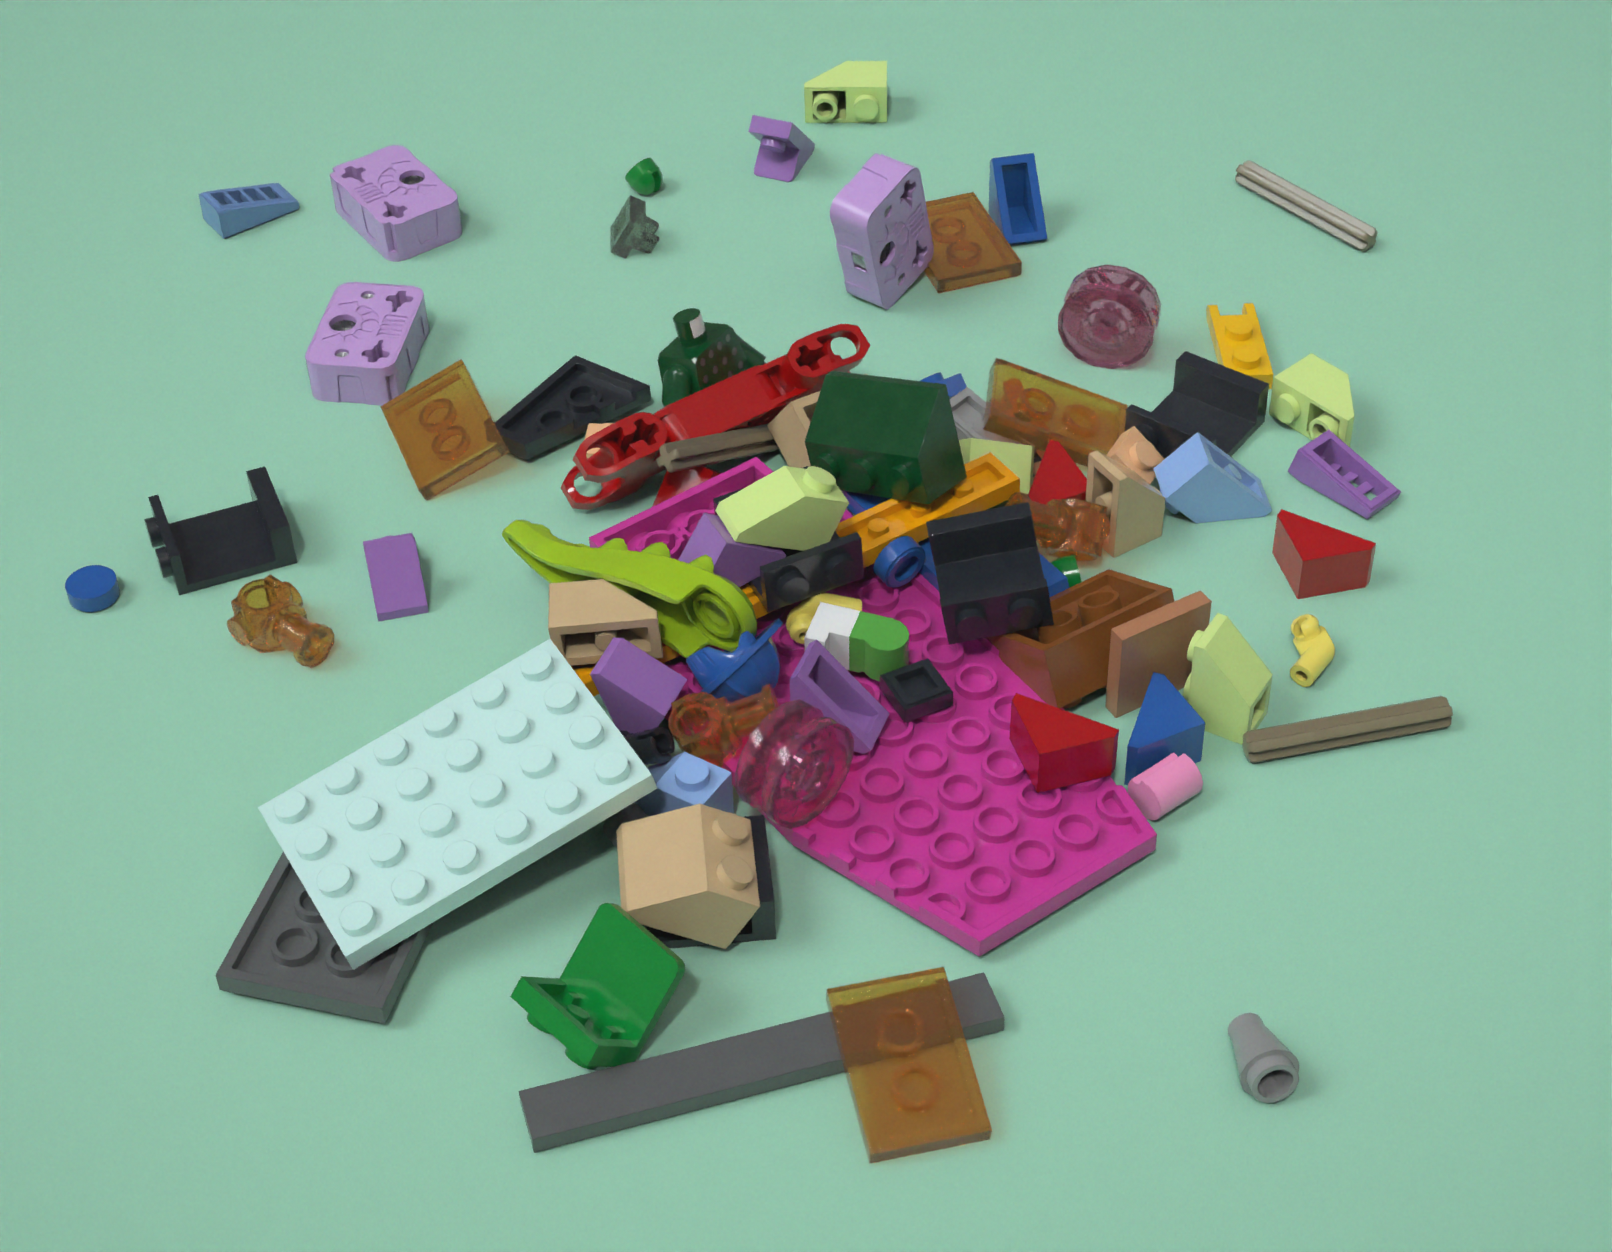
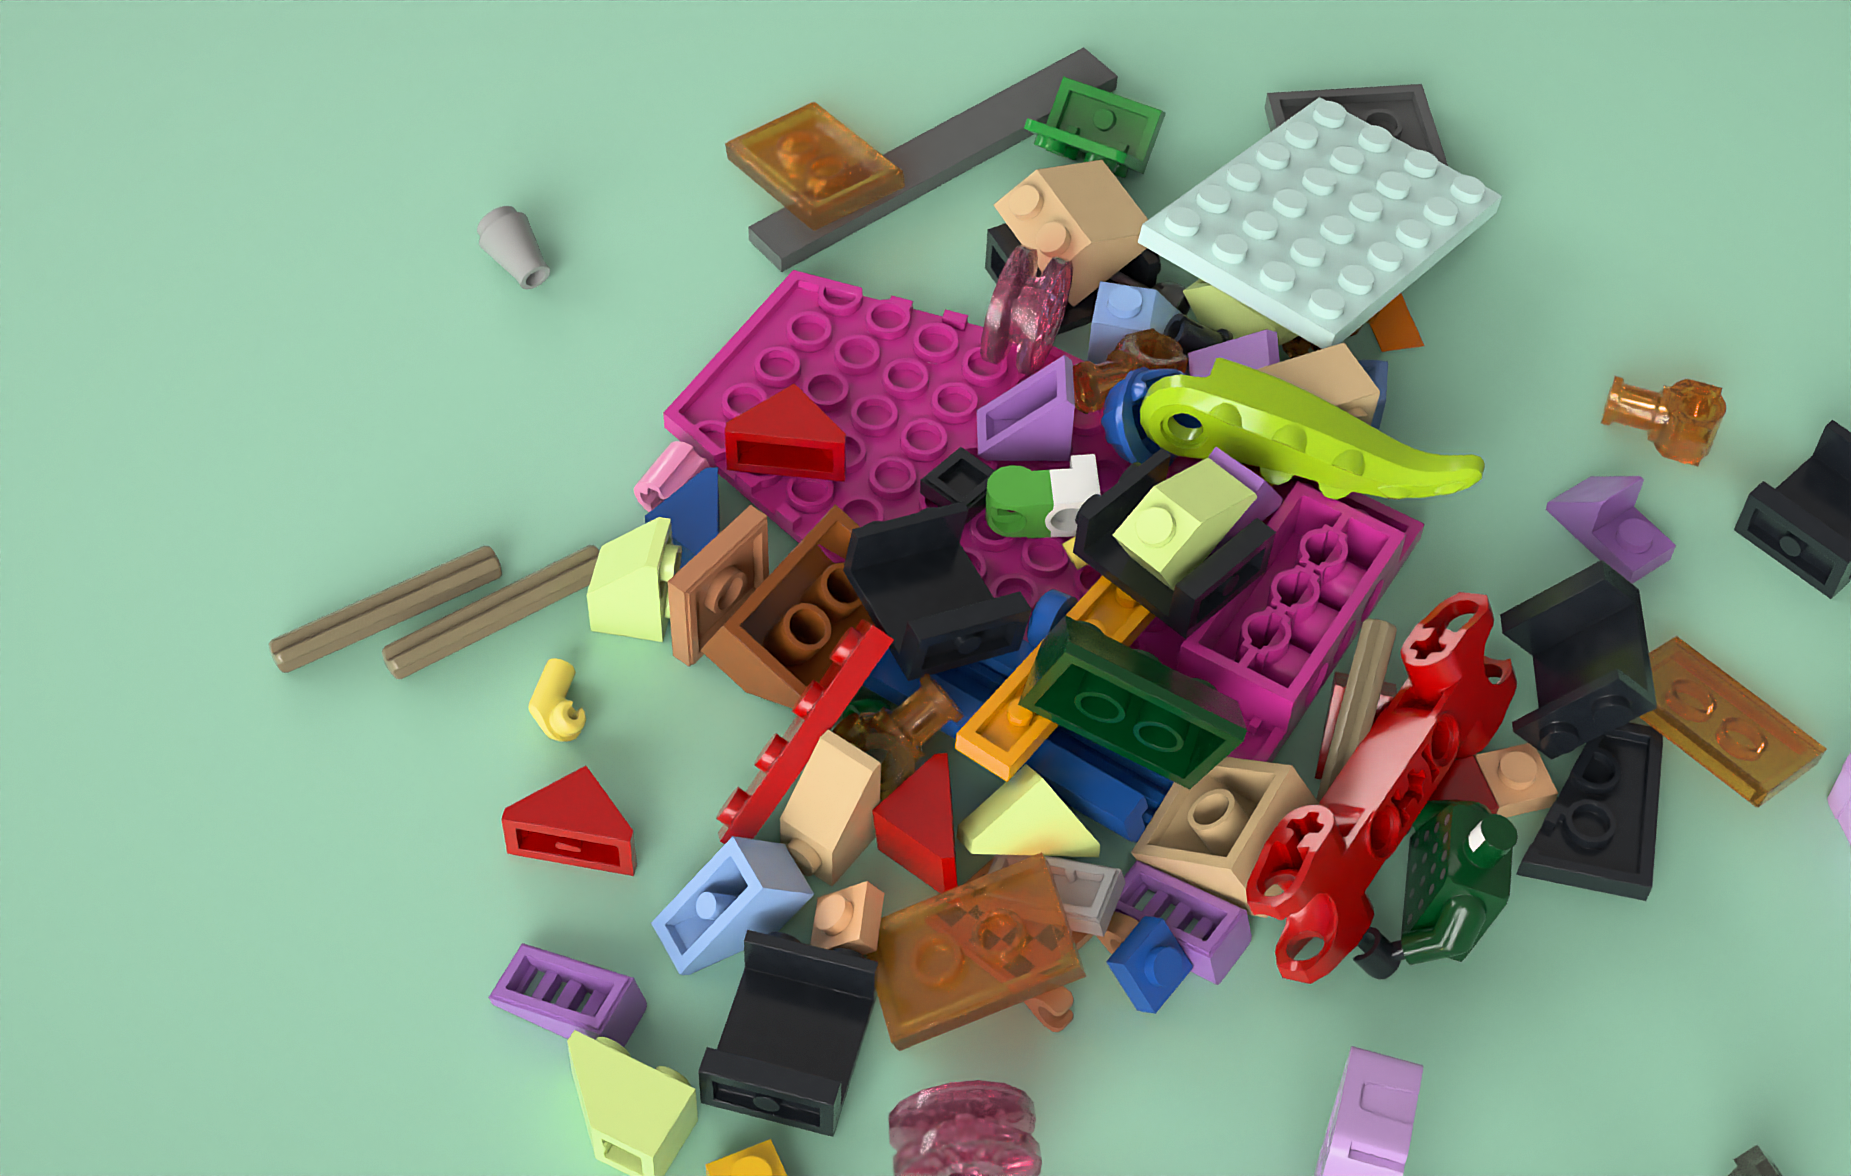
camera: 155 degrees right, 10 degrees up
none -> dark tan axle [269,546,502,673]
none -> red wing [716,619,894,844]
none -> black panel [1500,560,1657,760]

